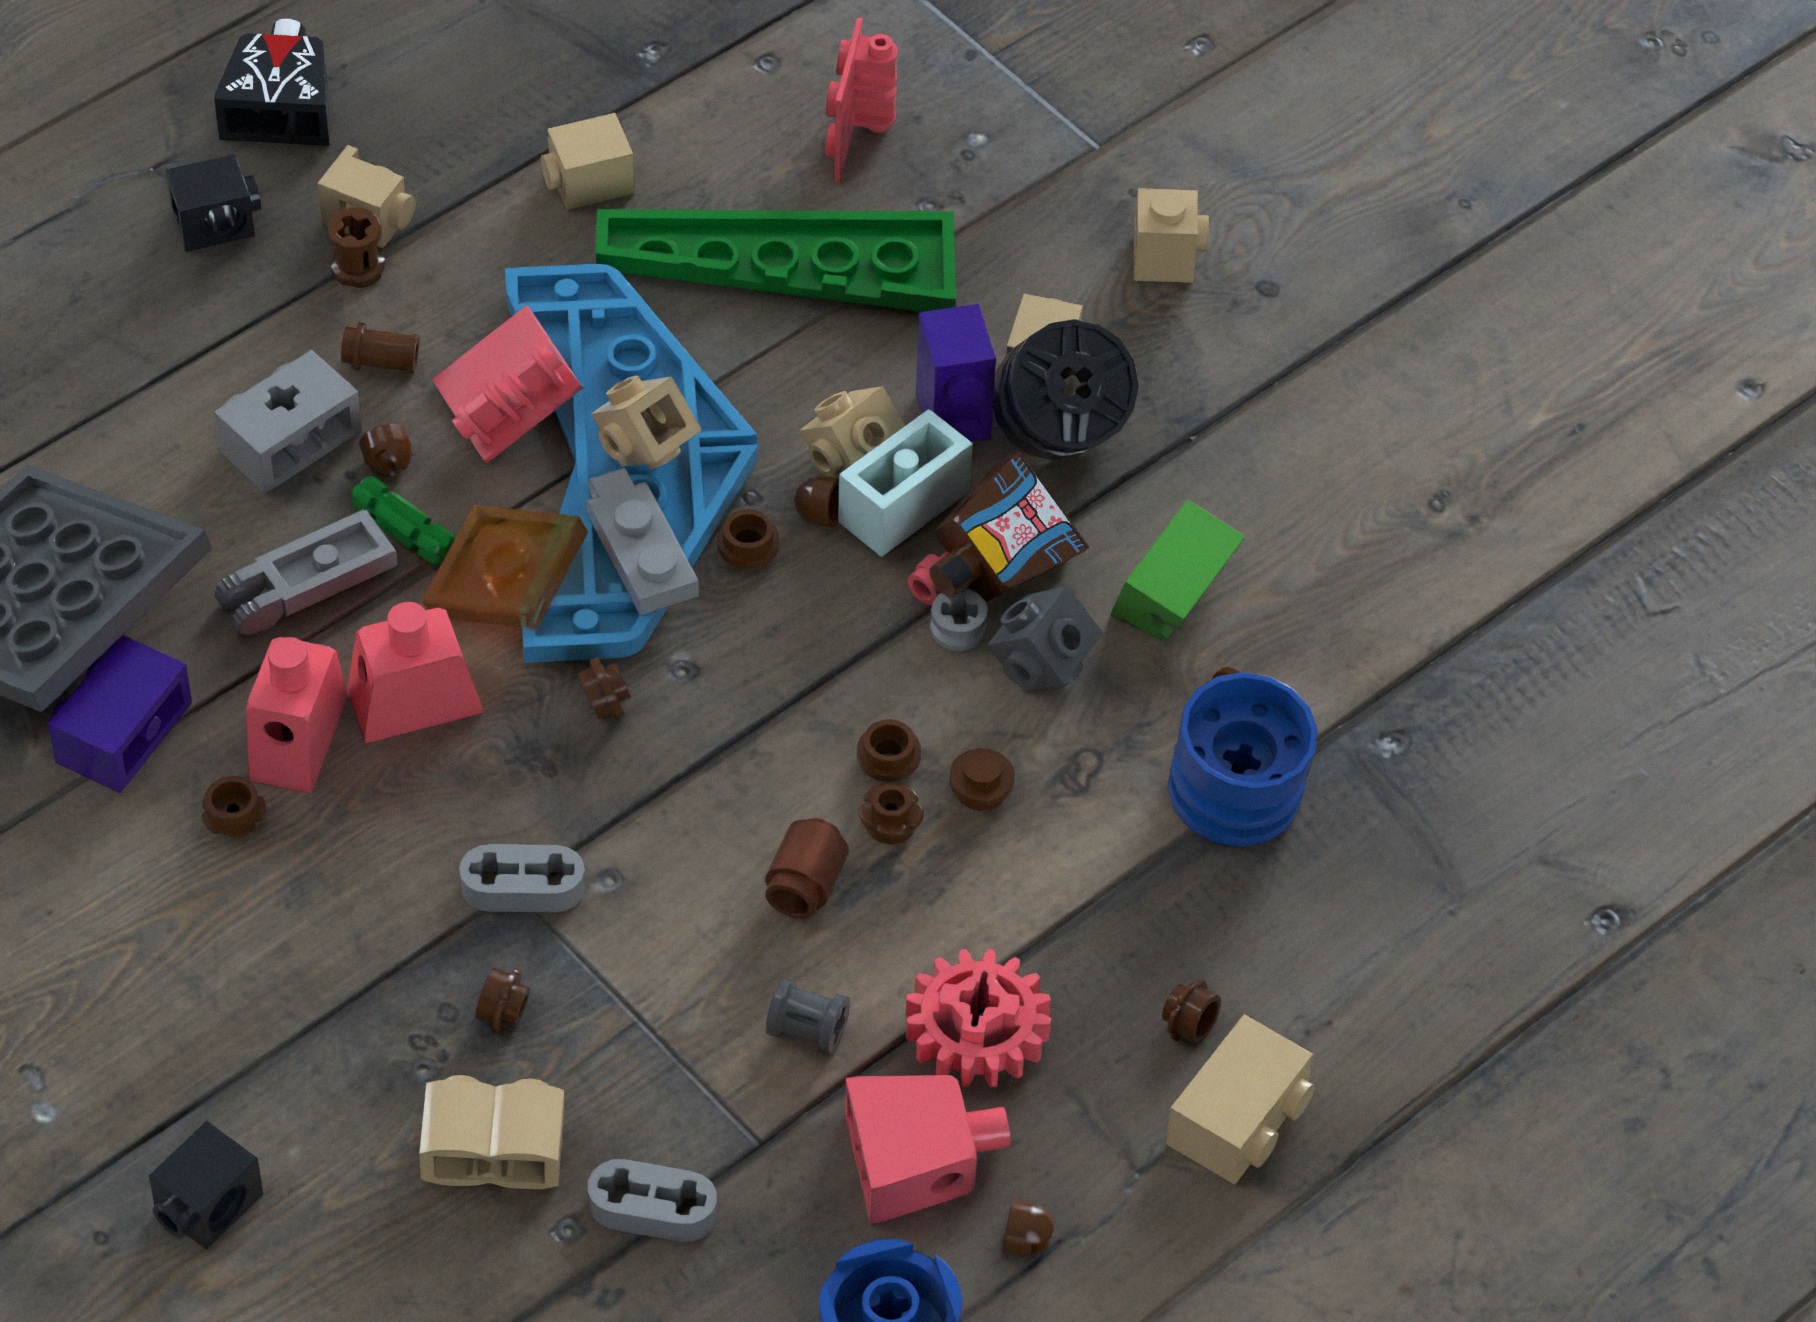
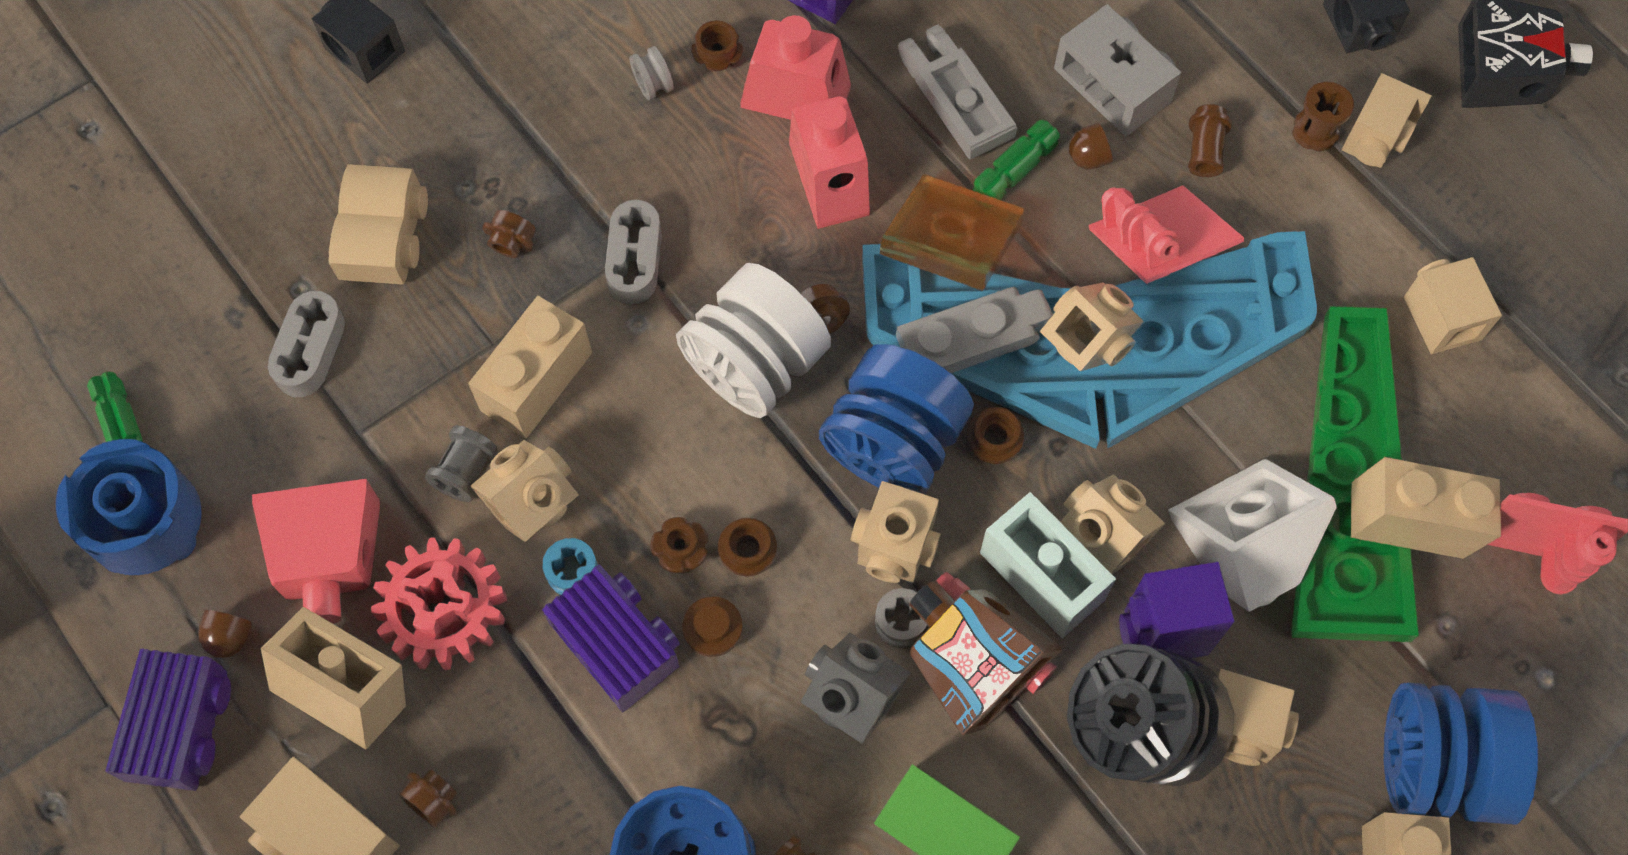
camera: 95 degrees right, 15 degrees up
copper brick [765,818,849,919] -> none
reddish brown hinge [794,476,839,528] -> none
none -> dark purple brick [105,648,231,791]
none -> tan brick [261,607,406,750]
none -> tan brick [468,295,592,439]
none -> tan brick [471,440,579,542]
none -> dark azure bush [542,538,598,595]
none -> dark purple brick [542,565,680,713]
none -> light grey bush [629,46,674,101]
none -> white wheel [676,263,831,418]
none -> blue wheel [819,344,974,495]
none -> tan brick [851,481,941,583]
none -> white slope [1168,459,1337,612]
none -> tan brick [1351,457,1501,559]
none -> blue wheel [1384,683,1538,825]

